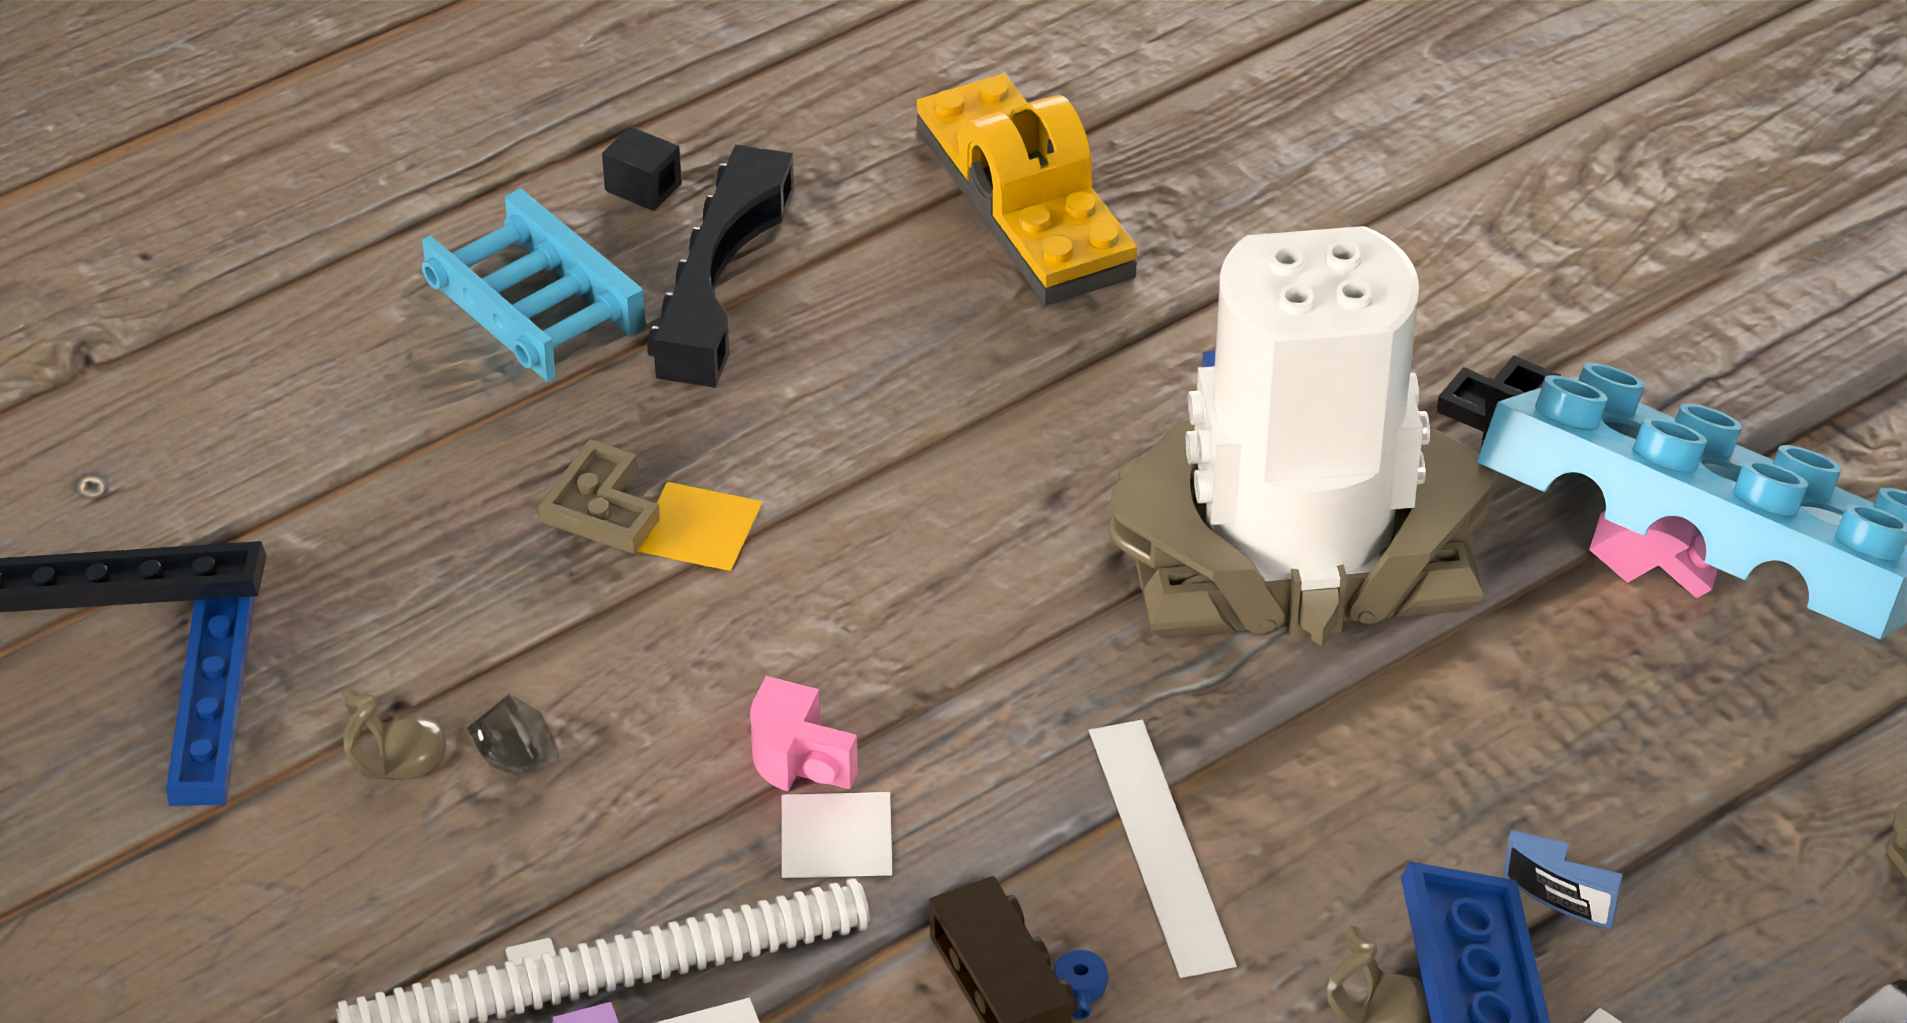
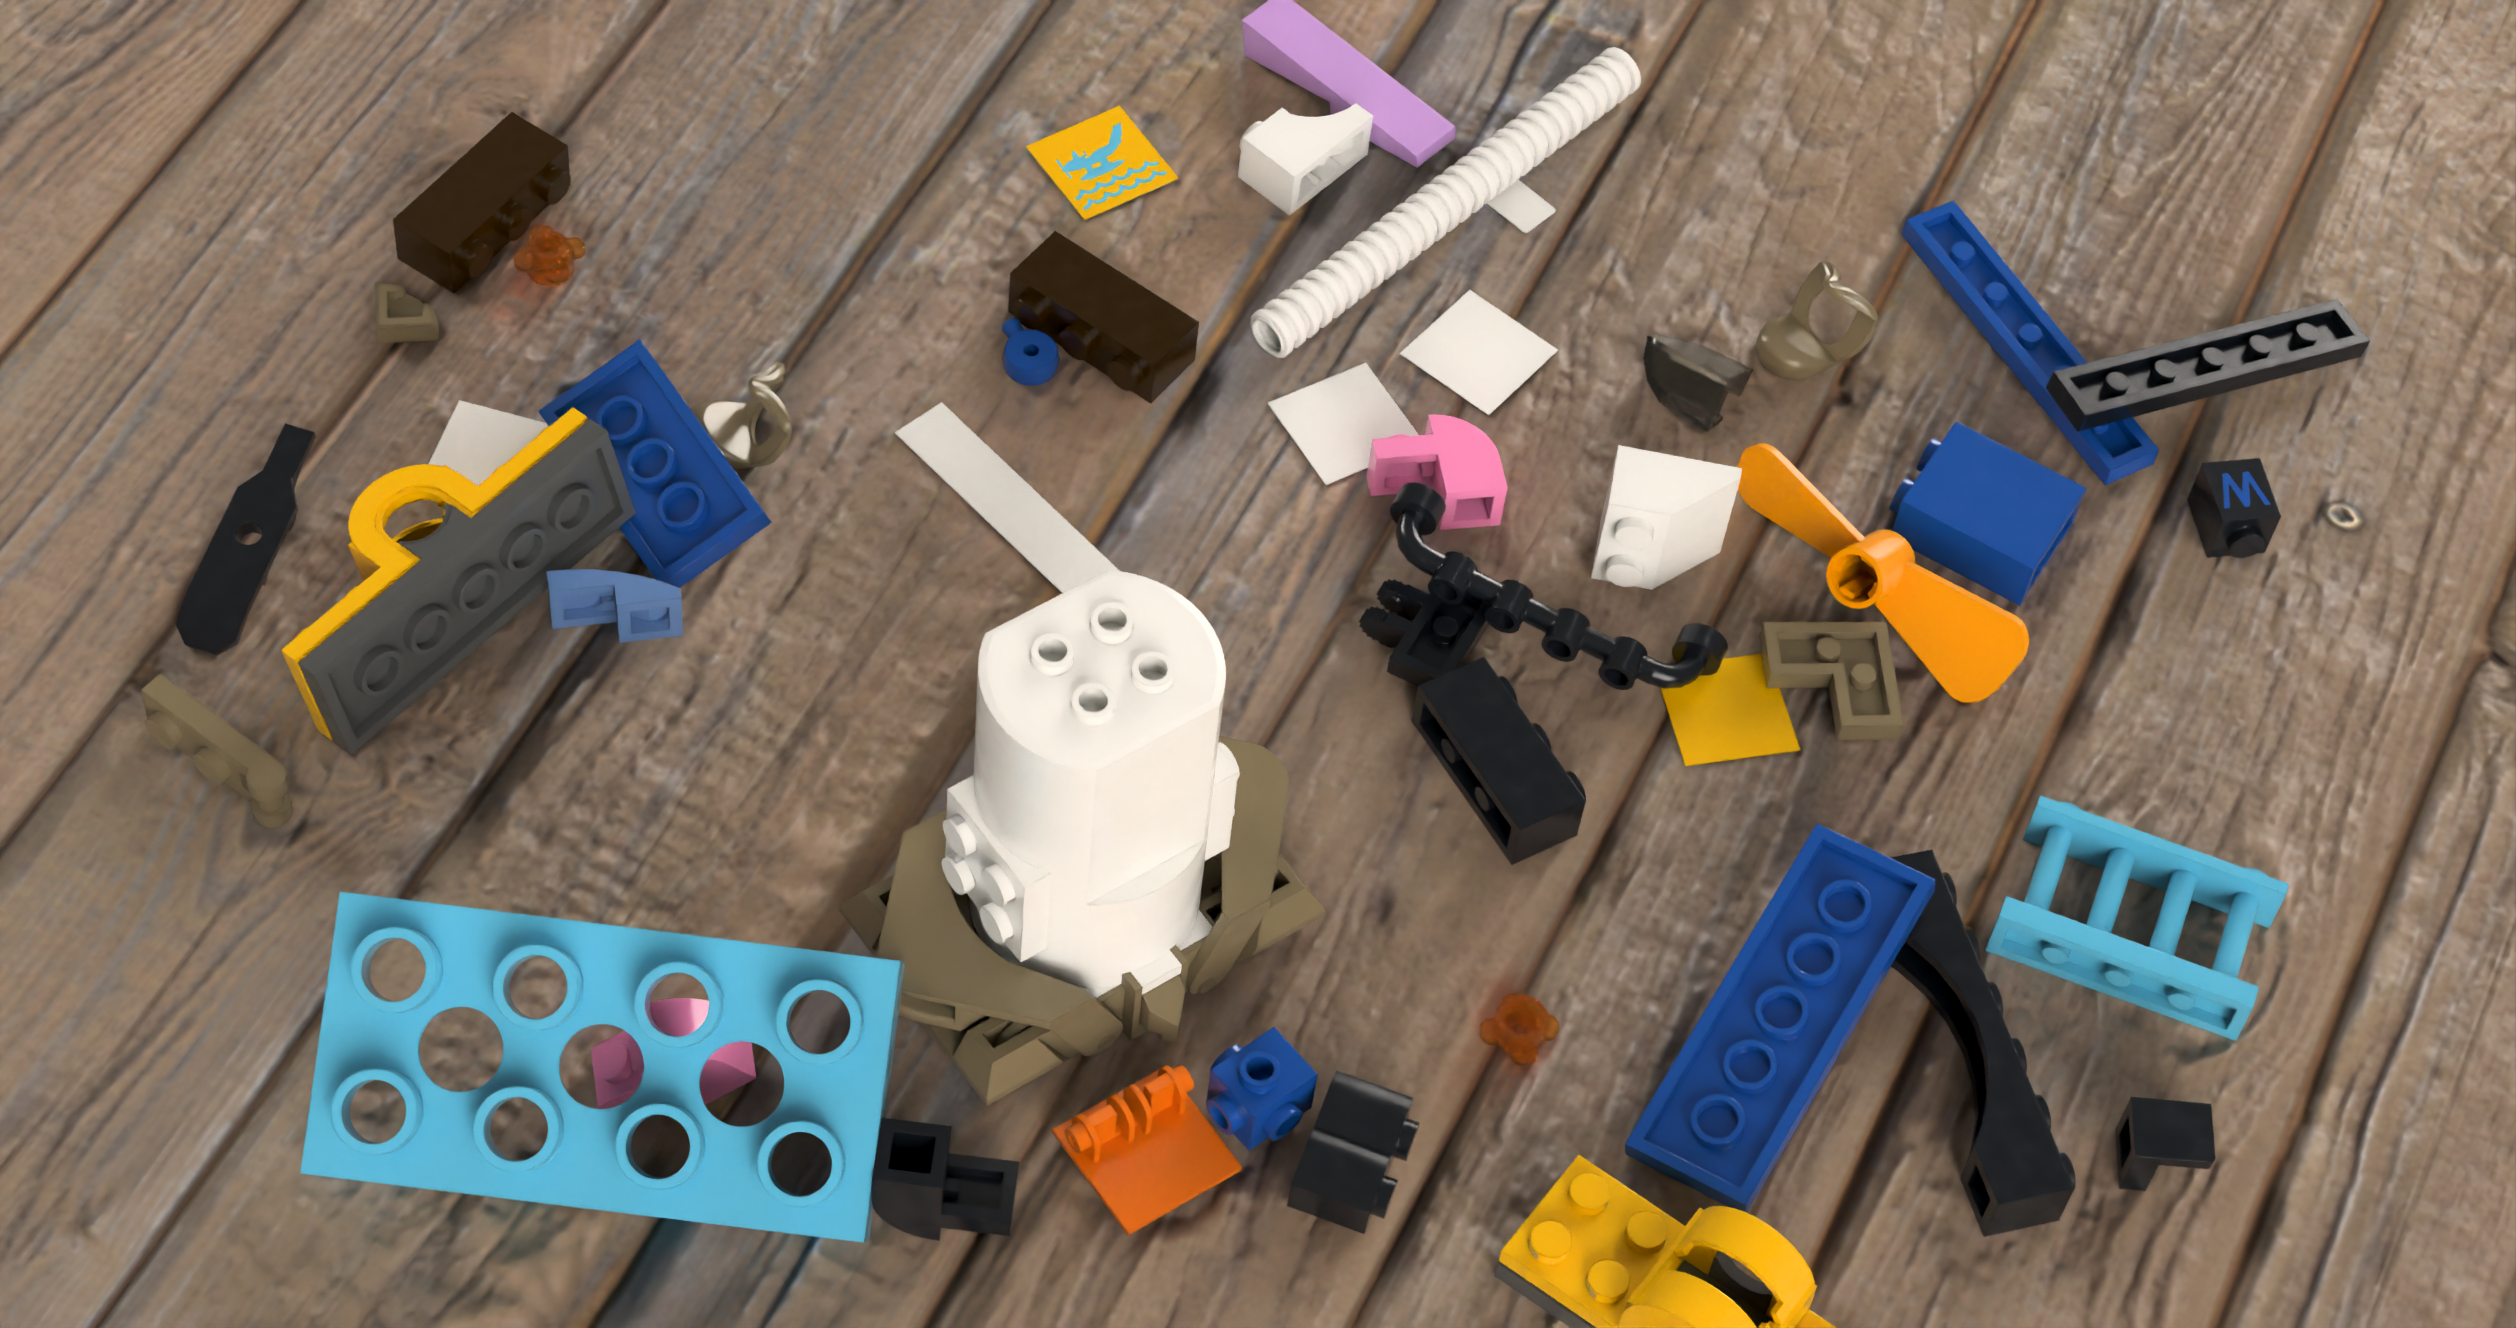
camera: 145 degrees right, 10 degrees up
none -> dark grey piece [281,407,636,755]
none -> black brick [1287,1070,1420,1234]
none -> black hinge [1359,579,1489,687]
none -> black bar [1390,483,1728,690]
none -> white sticker [1399,290,1558,416]
none -> black brick [1412,657,1586,865]
none -> clear orange plate [1479,993,1559,1066]
none -> white slope [1591,445,1742,590]
none -> blue plate [1625,823,1935,1213]
none -> light orange piece [1737,443,2029,703]
none -> blue brick [1889,421,2087,606]
none -> black brick [2187,458,2281,558]

